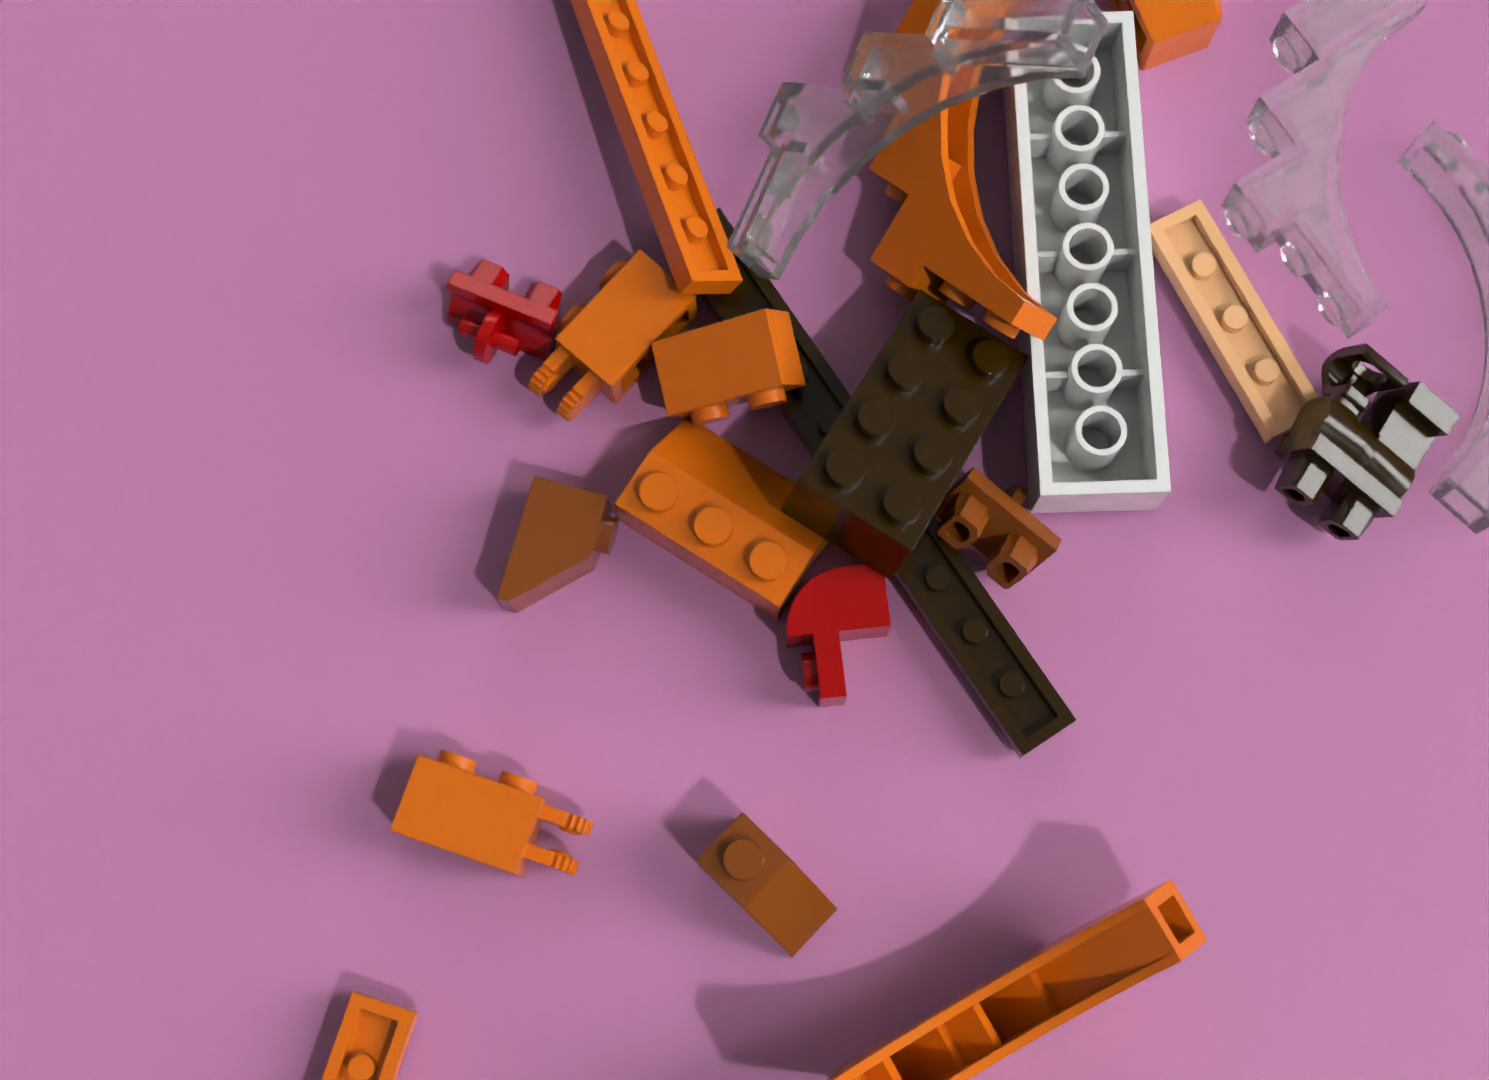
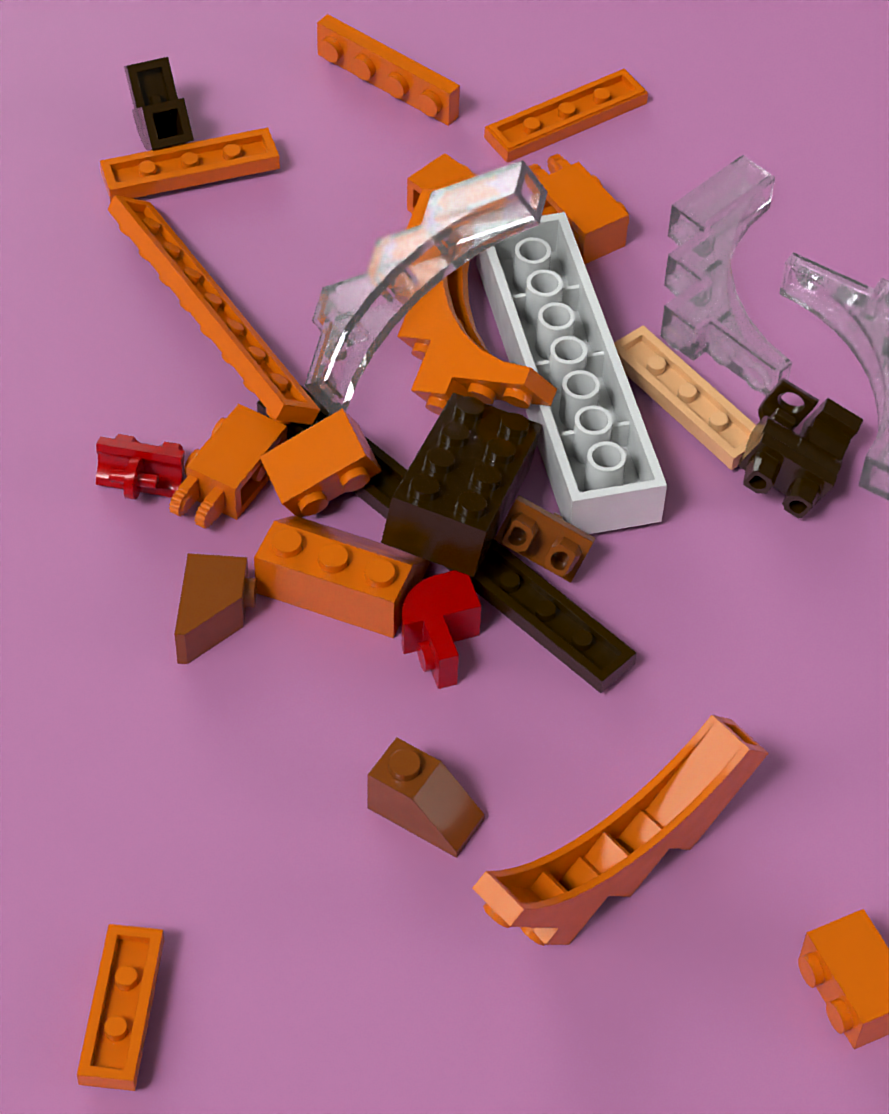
camera: 15 degrees left, 25 degrees down
orange hinge [390,749,594,877] -> none

